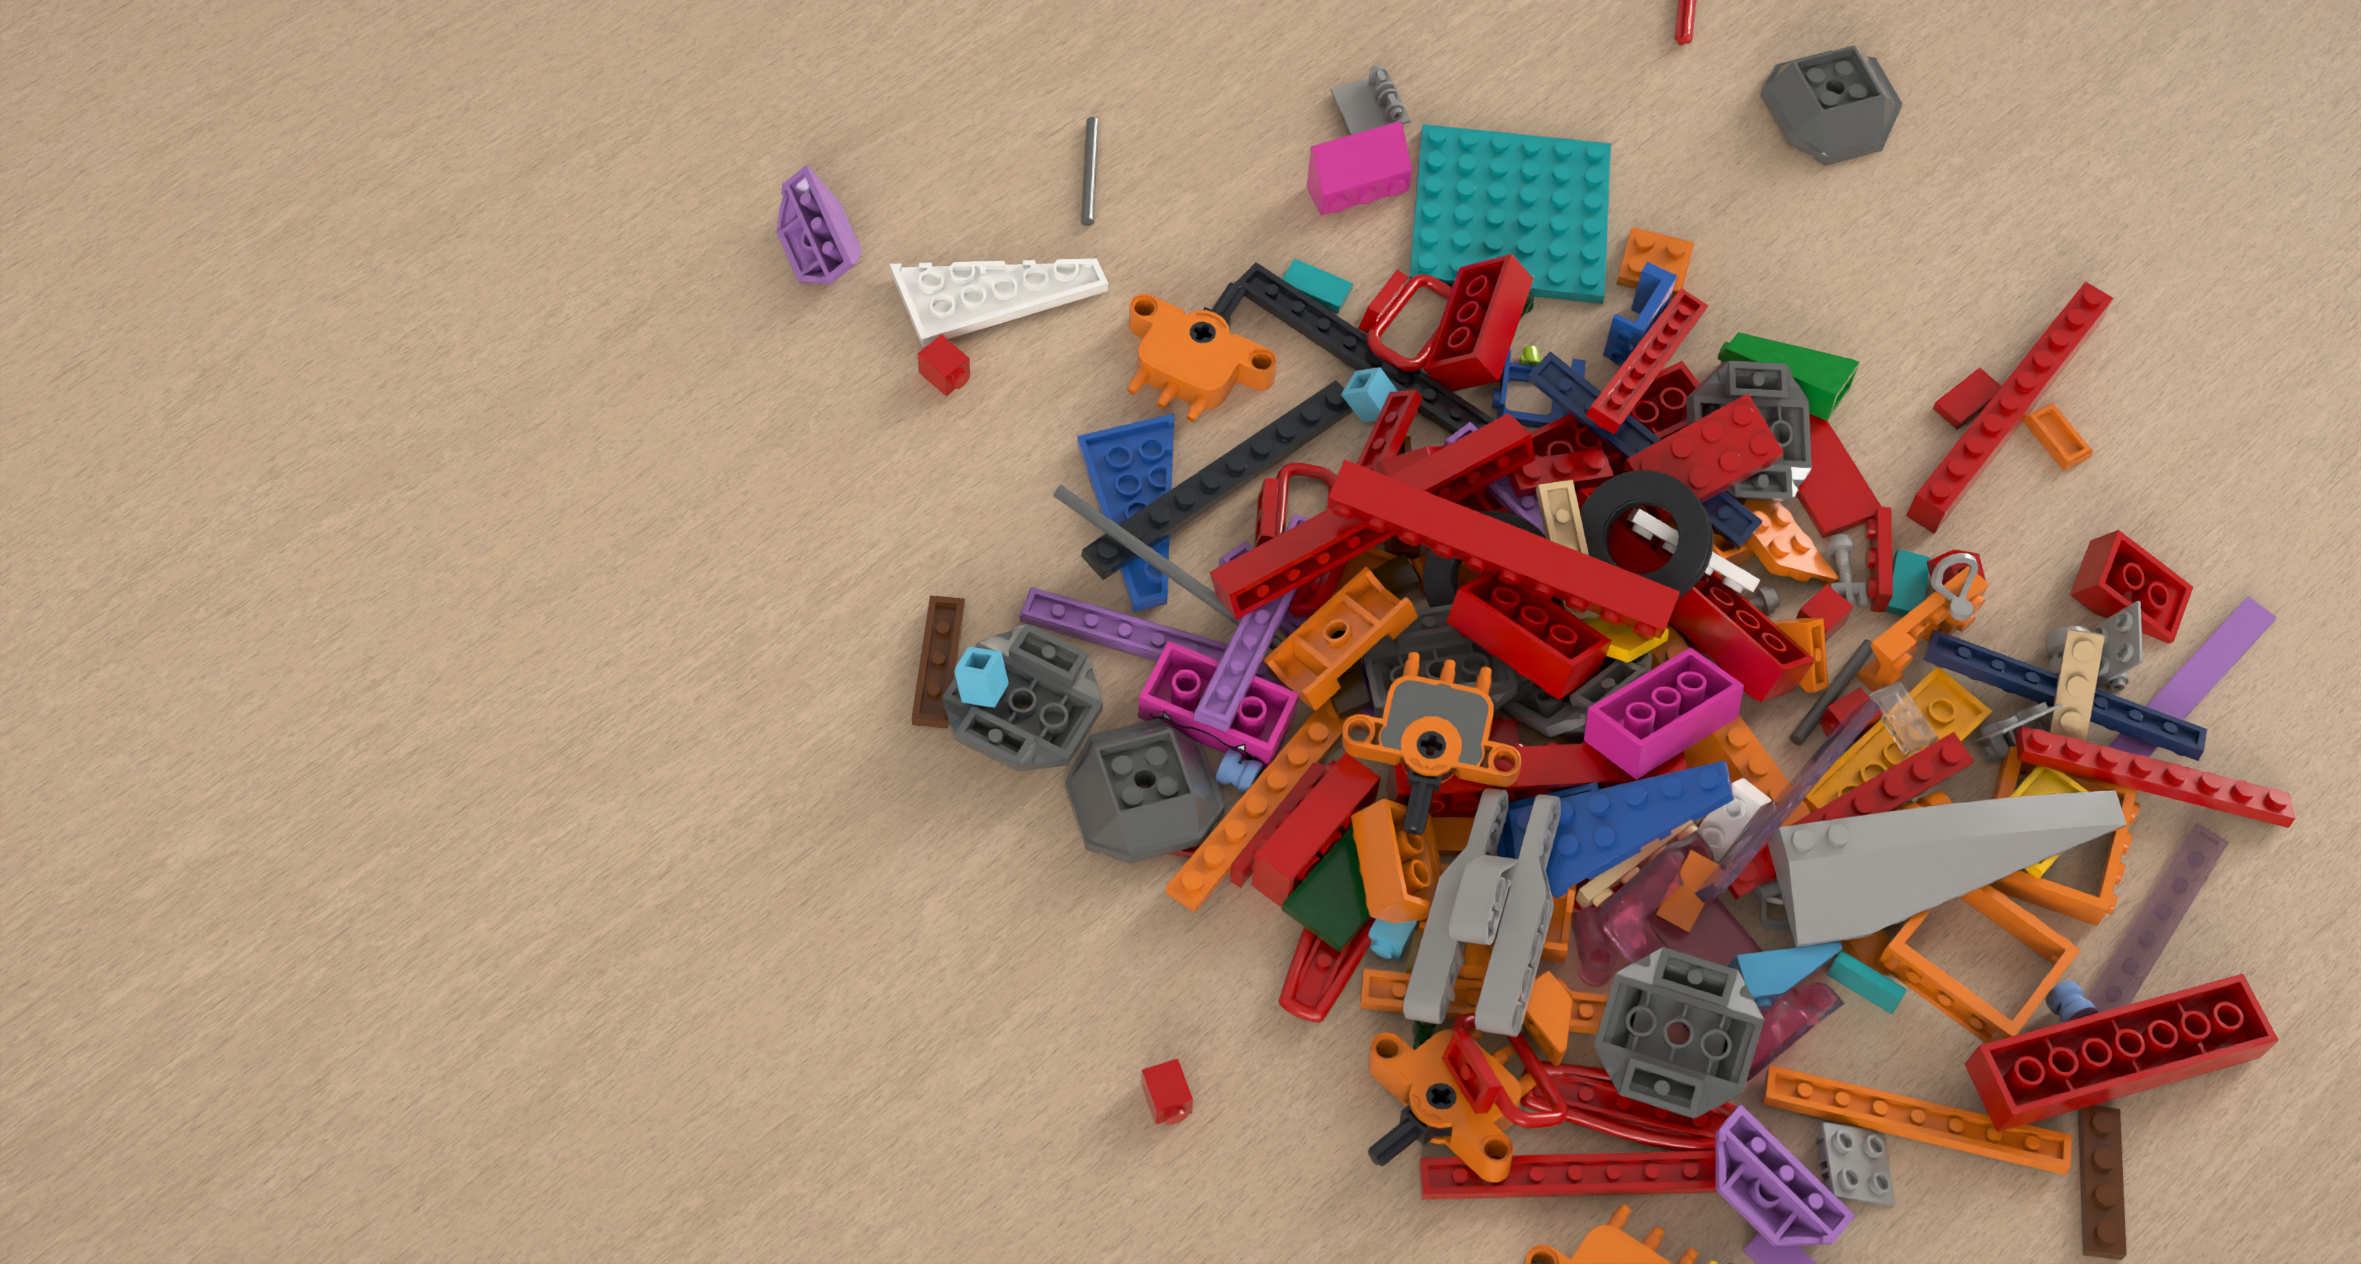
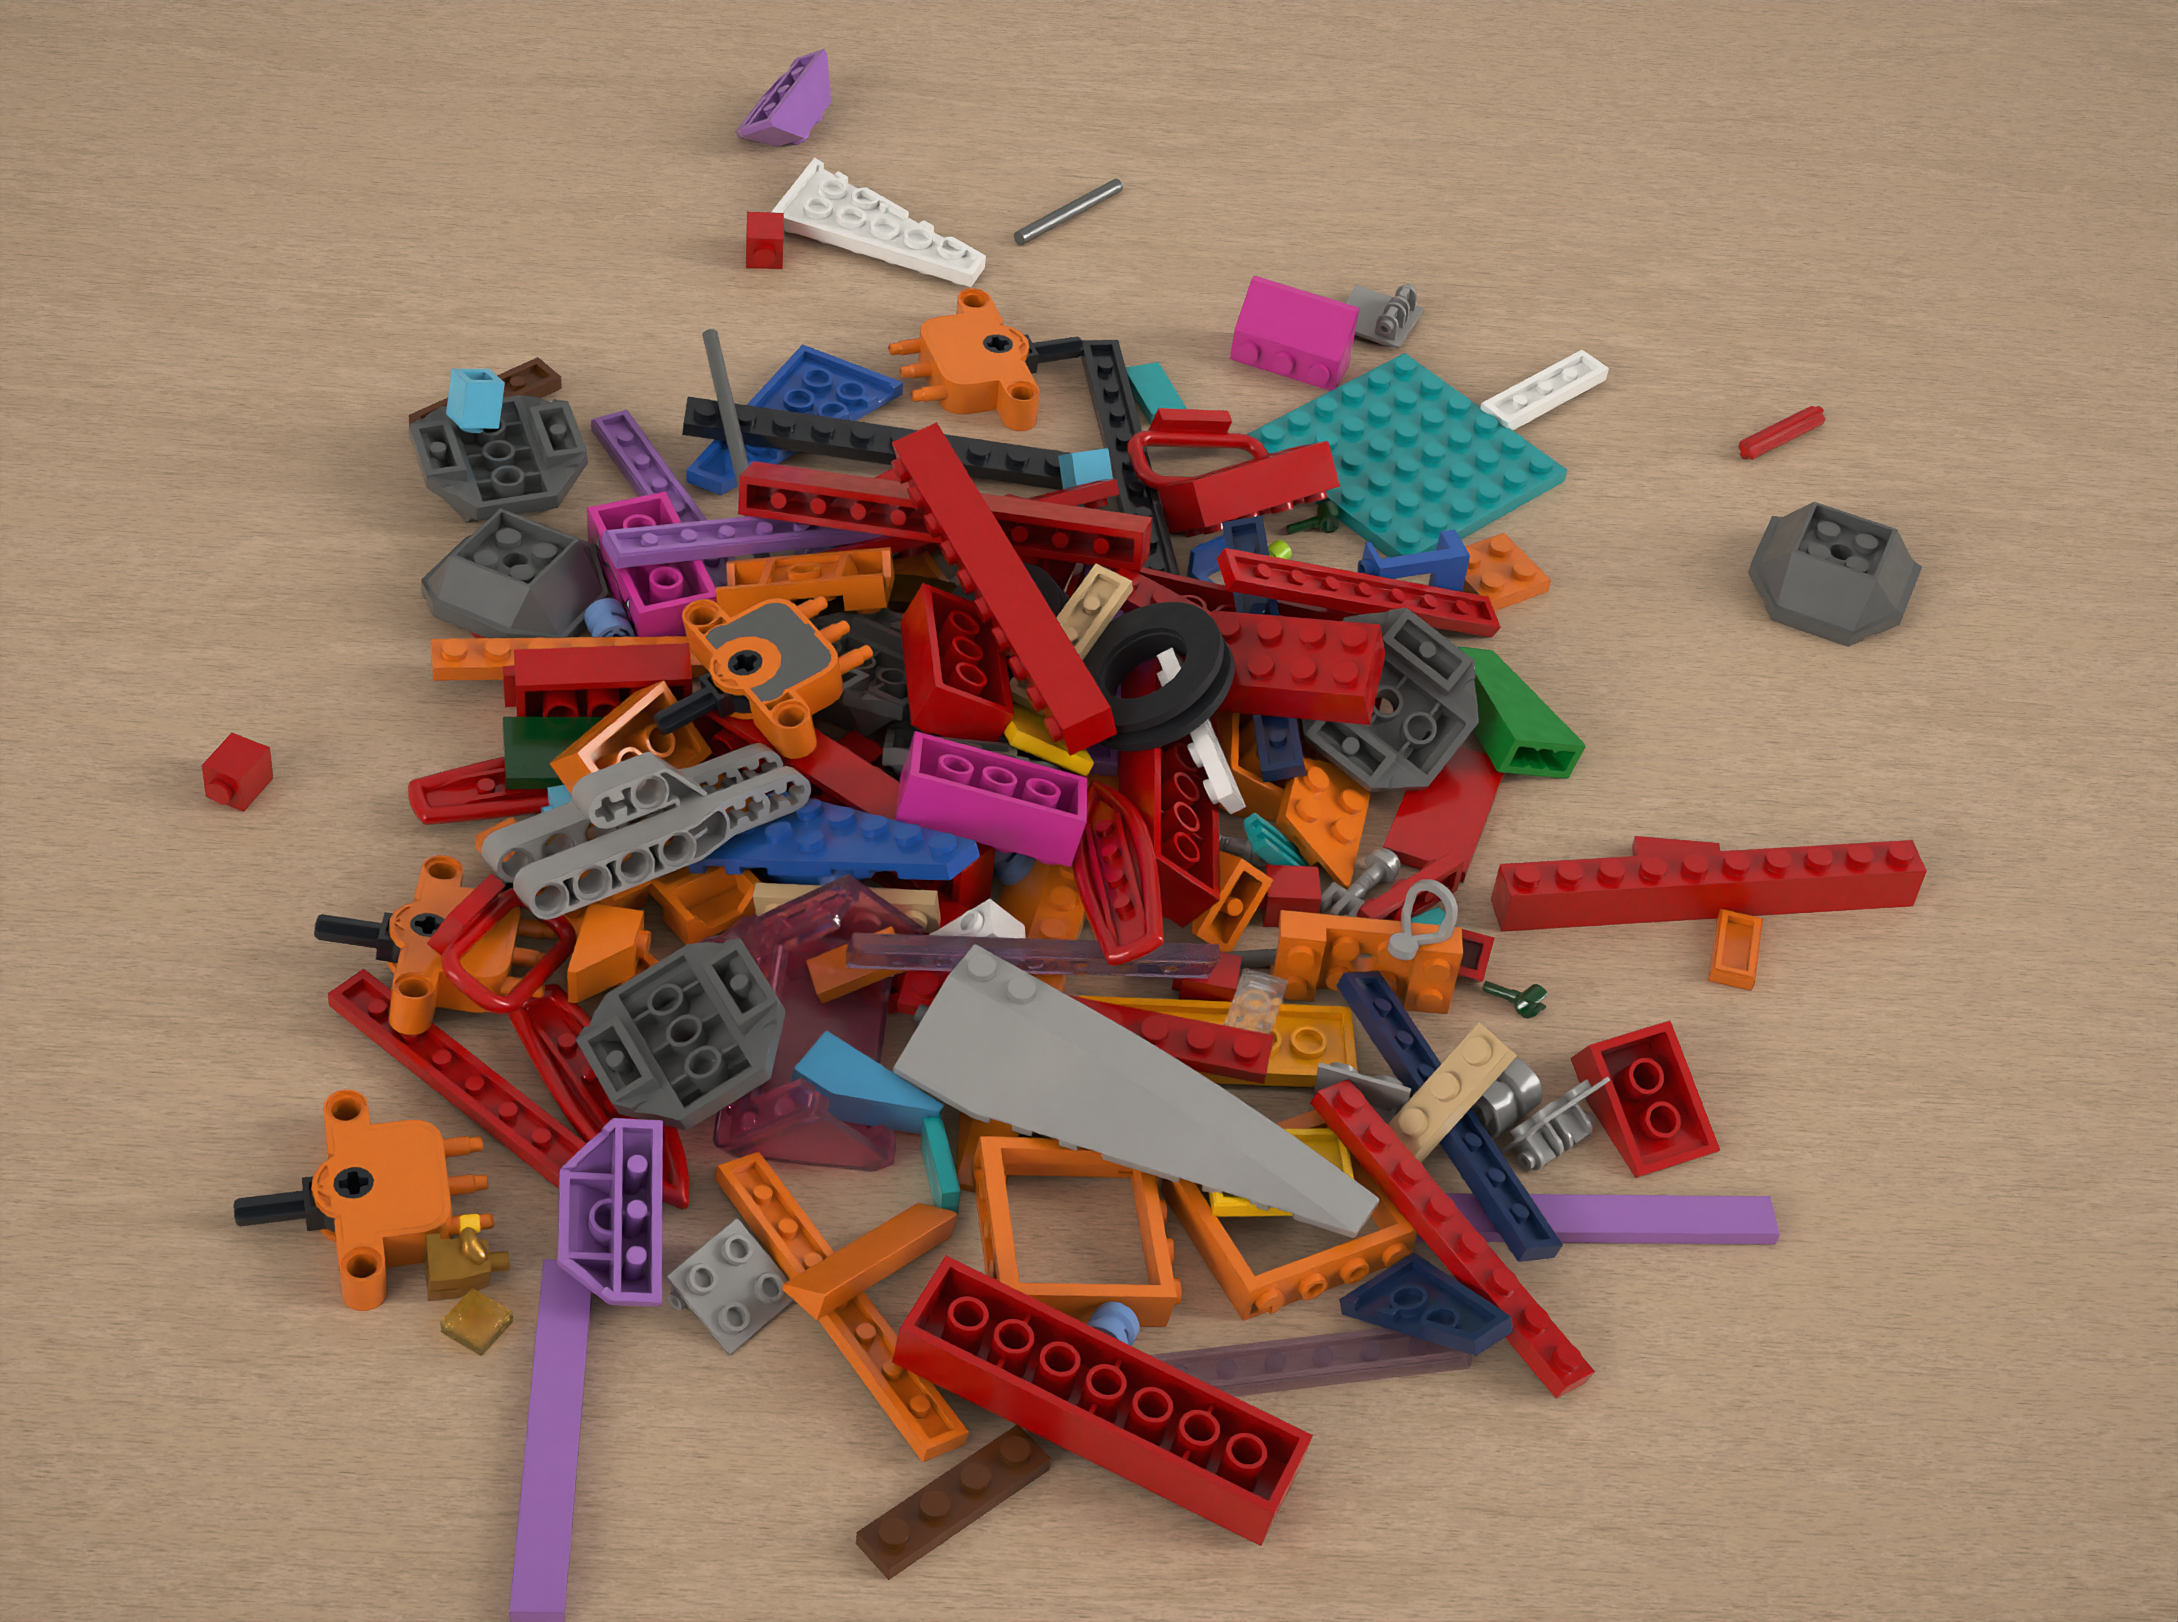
camera: 40 degrees right, 15 degrees down
none -> orange slope [782,1203,958,1320]
none -> red piece [1072,780,1164,966]
none -> teal tile [1243,813,1309,866]
none -> dark blue wing [1339,1252,1513,1356]
none -> white plate [1480,350,1609,430]
none -> dark green hand [1482,981,1547,1019]

